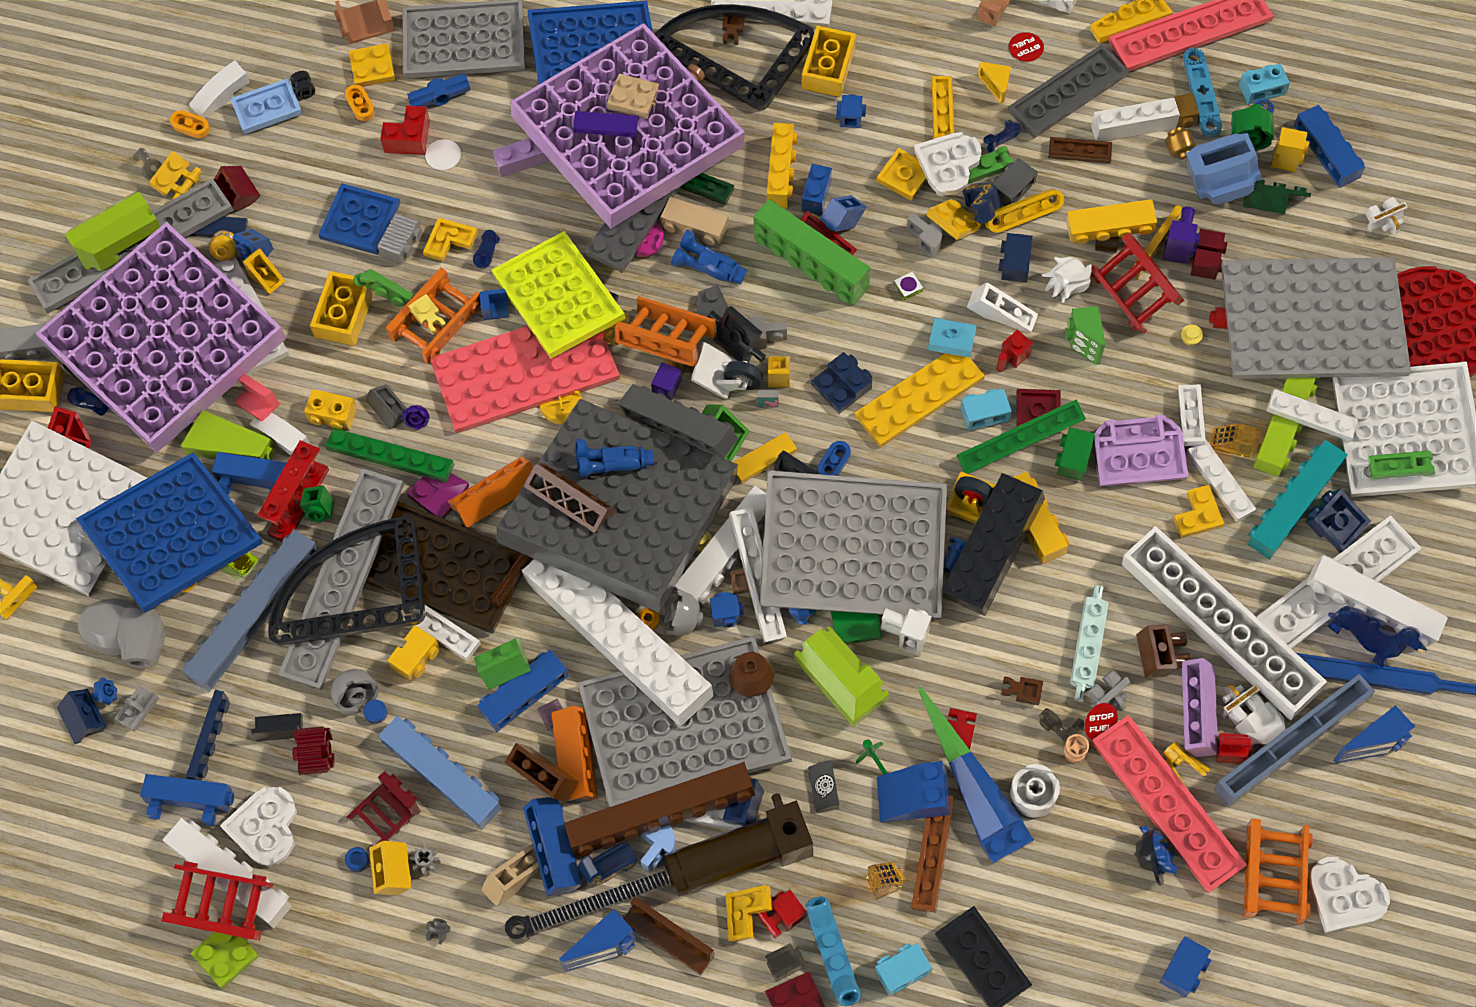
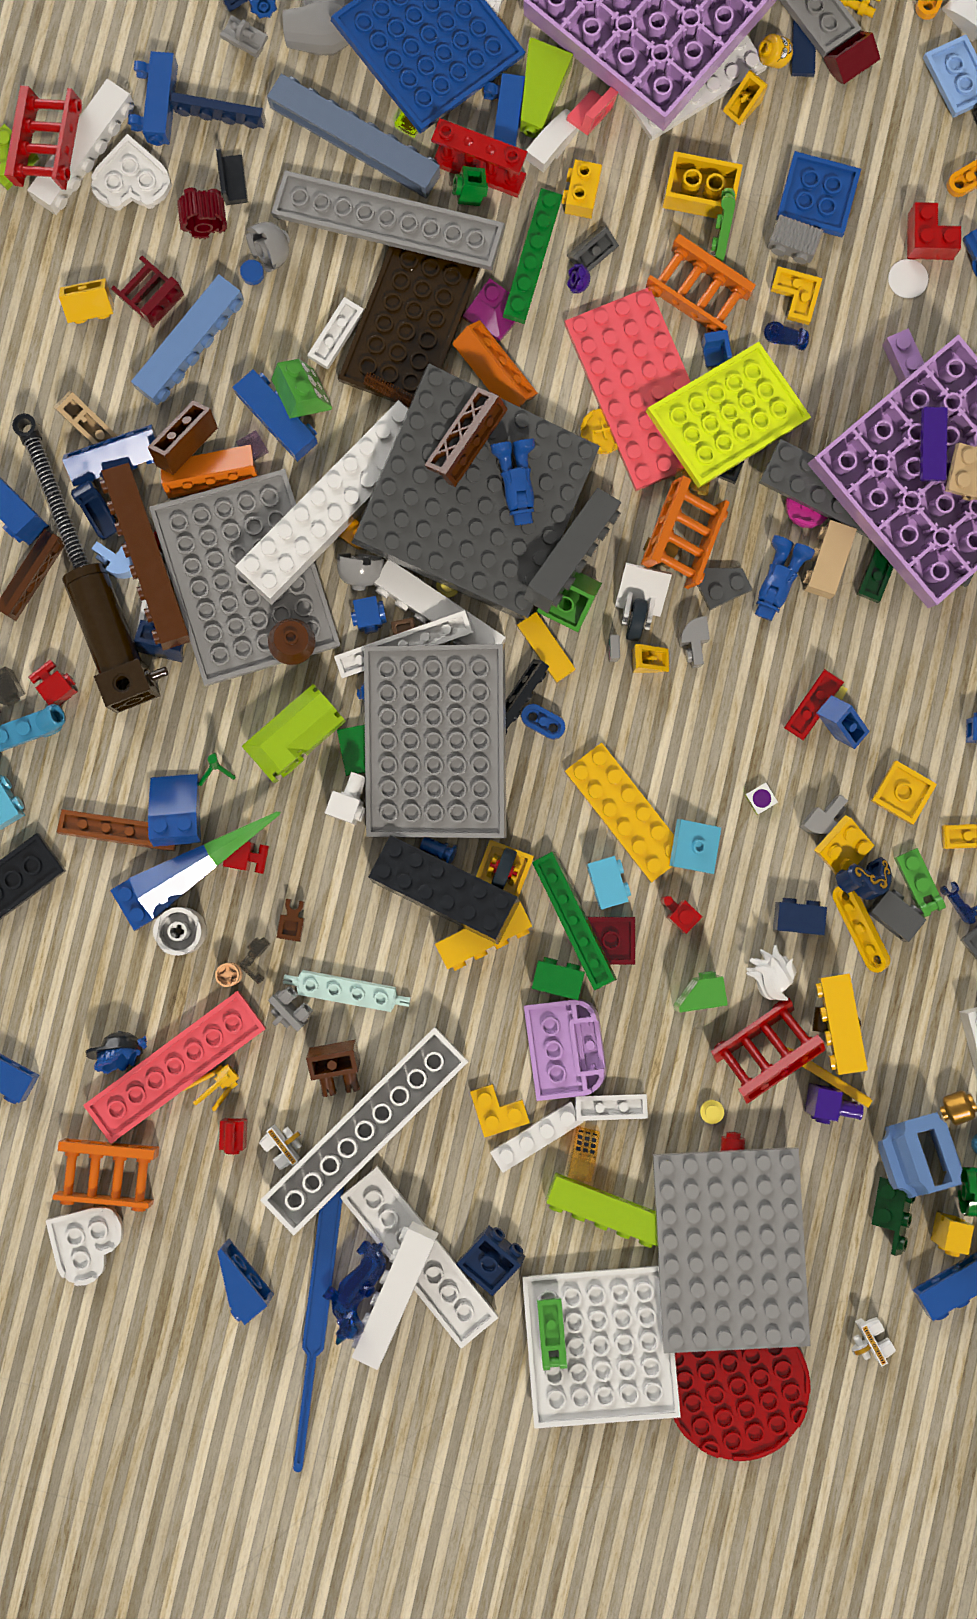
camera: 85 degrees right, 20 degrees up
blue slope [233,229,274,261] -> none
black beam [268,516,426,646] -> none
blue tile [345,847,370,872] -> none
yellow brick [387,625,440,682] -> none
light yellow plate [409,294,446,335] -> none
light grey gear [410,844,441,876] -> none
dark grey plate [426,918,451,945] -> none
dark purple brick [651,362,682,401] -> none
black plate [707,306,766,363] -> none
yellow plate [726,885,772,942] -> none
bright green brick [753,199,871,306] -> none
yellow brick [767,123,798,208] -> none
blue brick [801,164,832,216] -> none
dark grey slope [808,760,839,812] -> none
dark blue plate [811,352,873,414] -> none
clear yellow slope [866,862,905,900] -> none
white plate [914,132,981,196] -> none
white slope [967,283,1038,333] -> none
reddish brown tile [1048,137,1112,163] -> none
red sticker [1084,703,1118,740] -> none
lavender brick [1182,658,1218,758] -> none
dark red piece [1190,228,1228,280] -> none
sand blue brick [1214,674,1375,807] -> none
white slope [1234,701,1286,745] -> none
teal brick [1247,440,1348,560] -> none
white plate [1267,389,1358,442] -> none

